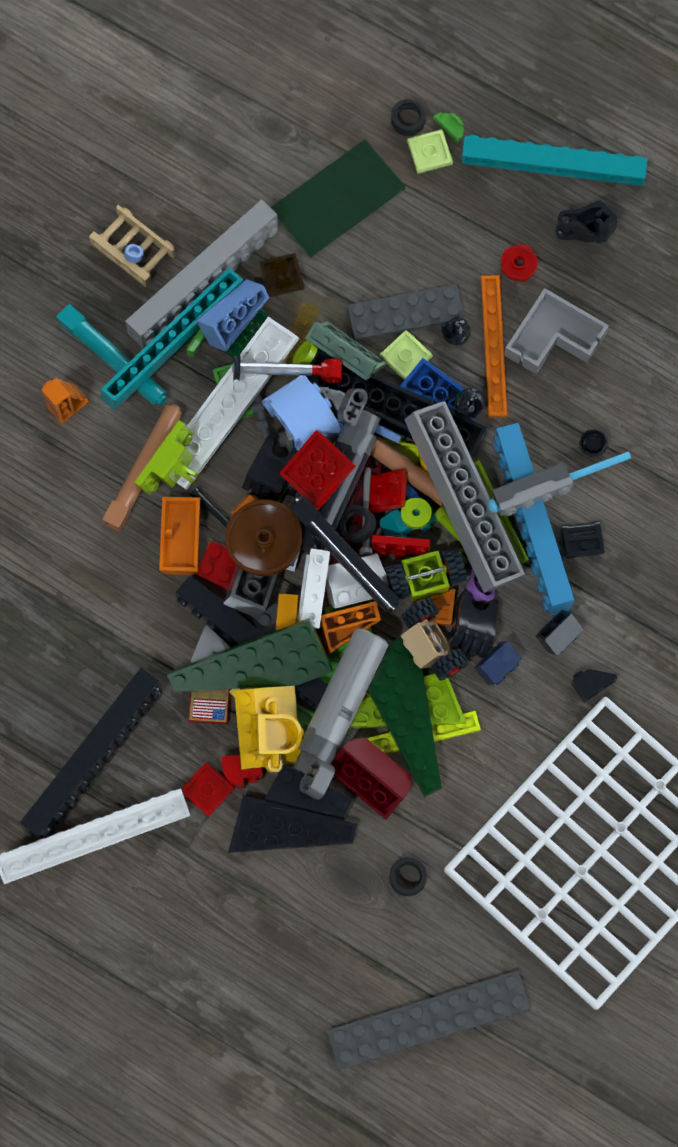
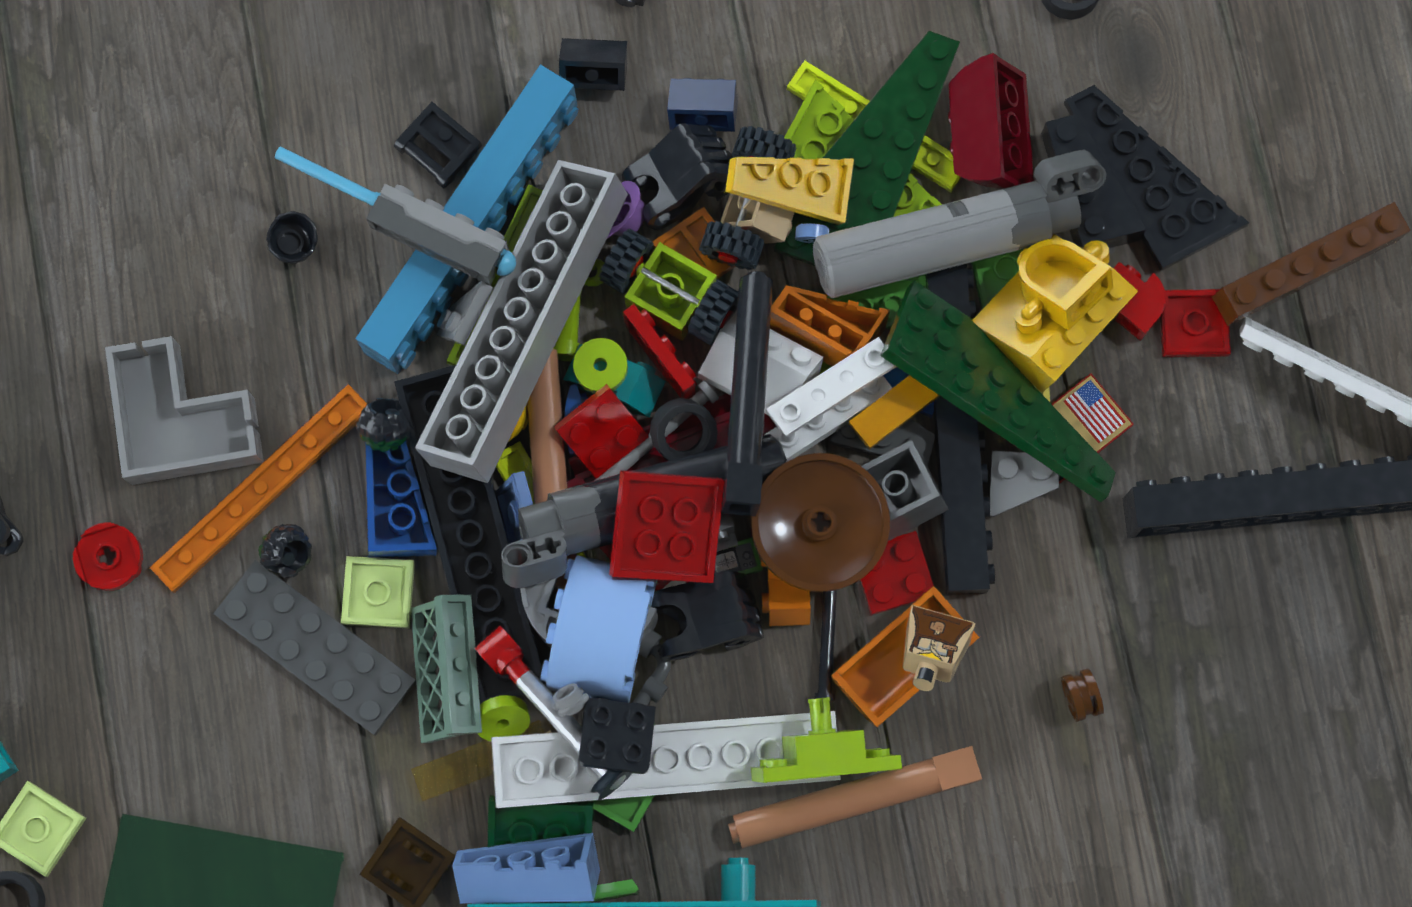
camera: 130 degrees left, 5 degrees up
none -> light grey wing [437,281,494,345]
none -> light grey plate [553,683,589,716]
none -> black bracket [578,698,656,774]
none -> yellow wing [725,157,854,225]
none -> medium blue tile [795,224,829,243]
none -> torso [903,605,975,691]
none -> reddish brown wheel [1061,668,1104,722]
none -> reddish brown brick [1212,202,1411,326]

